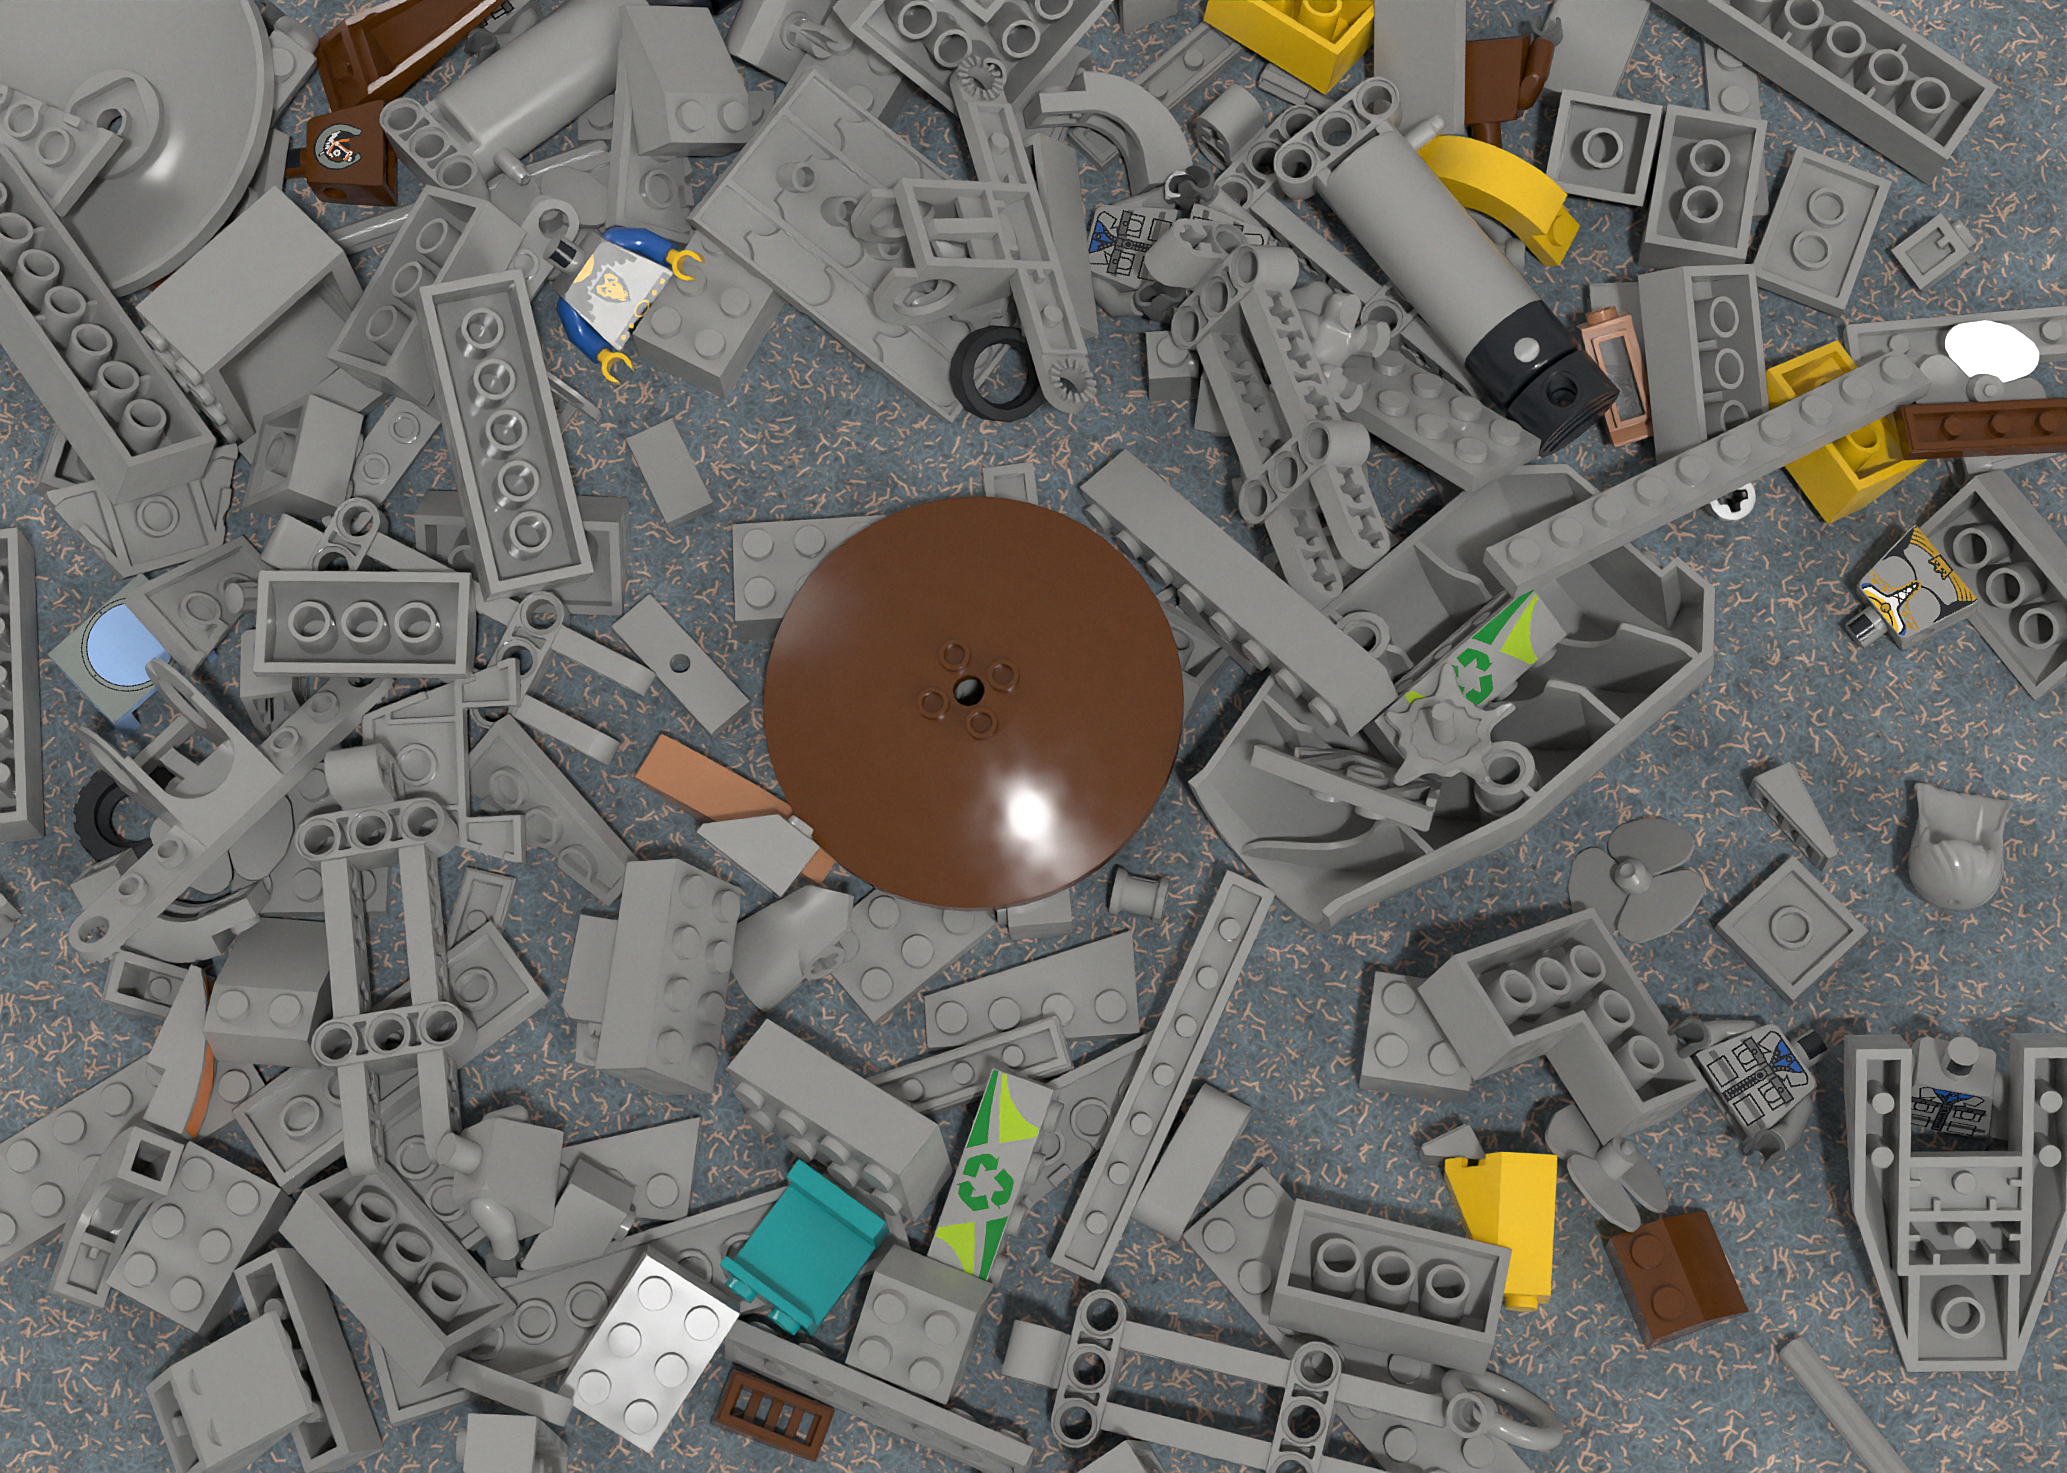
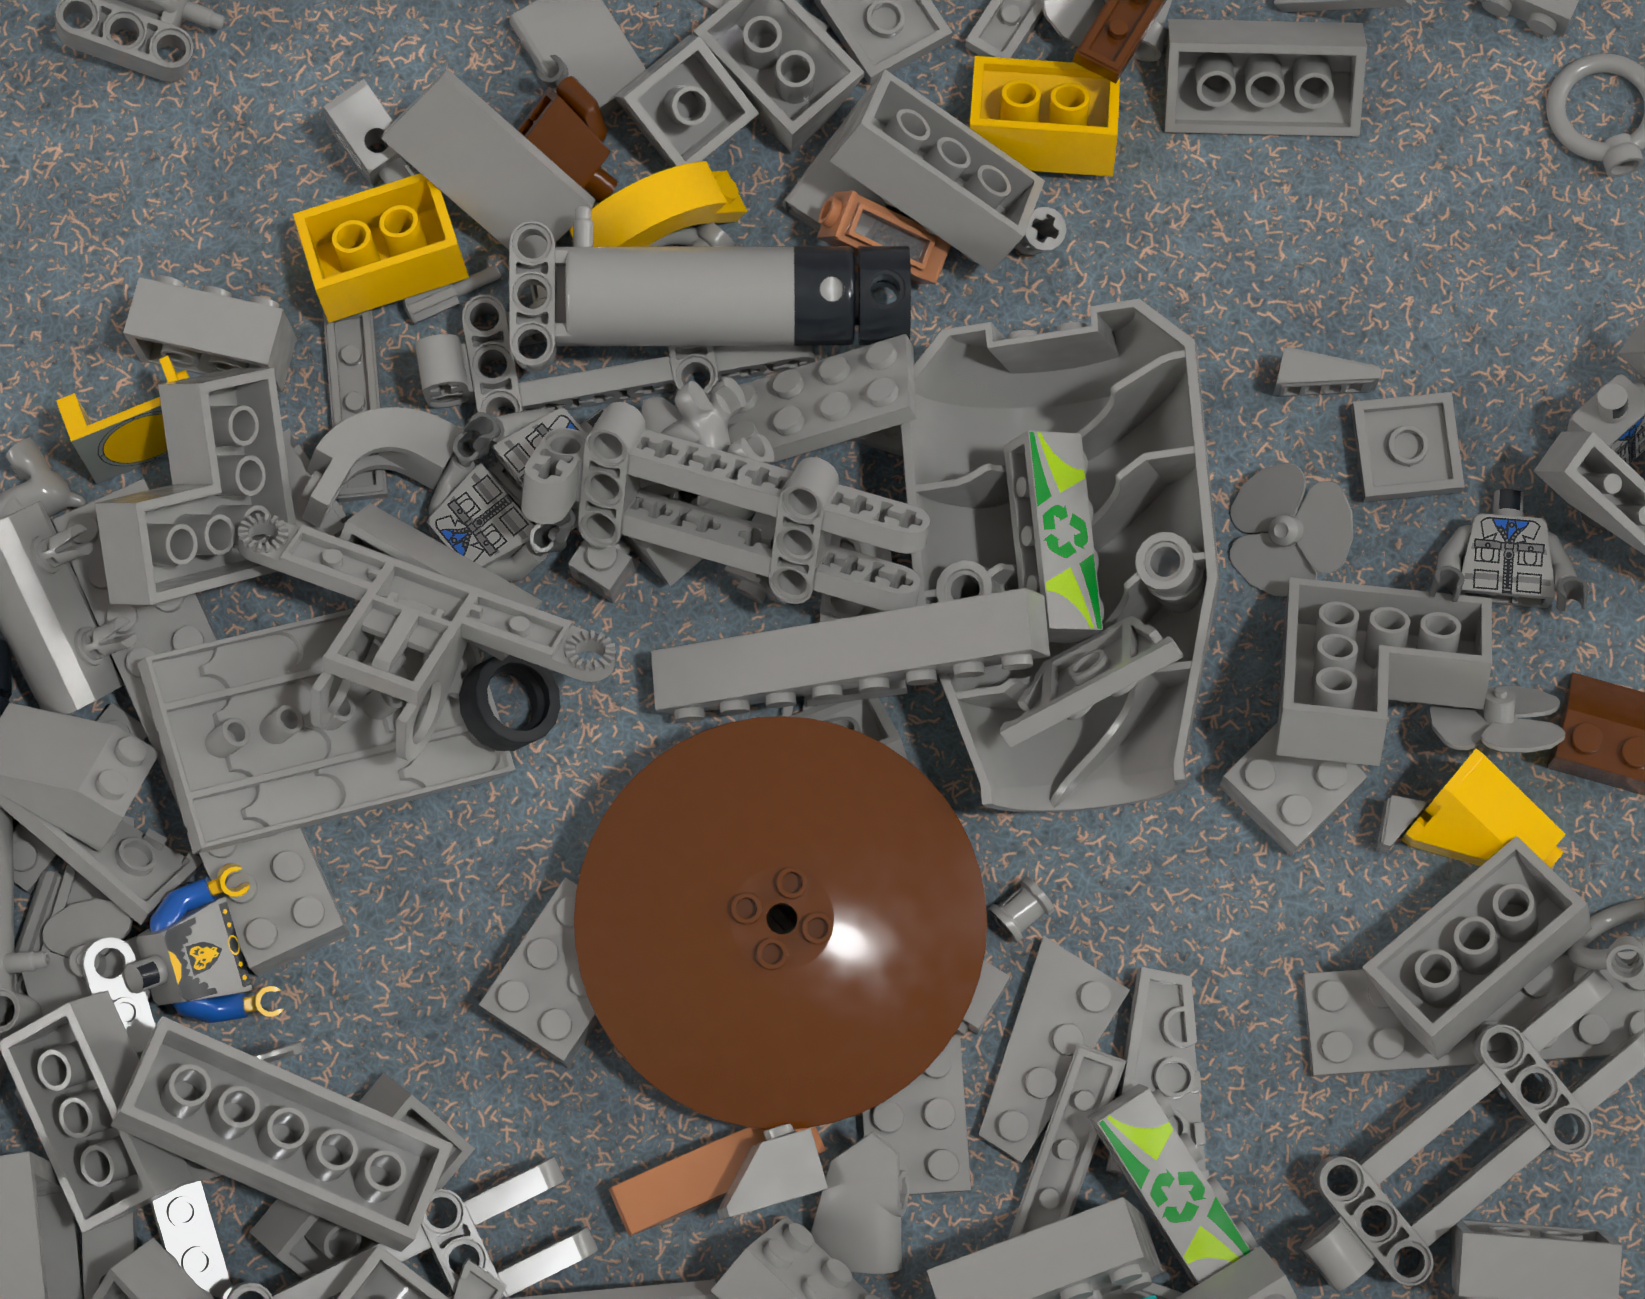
camera: 55 degrees left, 5 degrees up
light grey tile [611,594,752,740] -> none
light grey tile [626,418,715,529] -> none
light grey plate [982,462,1039,506] -> none
light grey plate [1049,870,1276,1286] -> none
light grey beam [1131,1083,1253,1244] -> none
light grey piece [1384,663,1516,786] -> none
light grey plate [1482,348,1932,599] -> none
torso [1844,525,1978,650] -> none
light grey piece [1908,783,2014,911] -> none

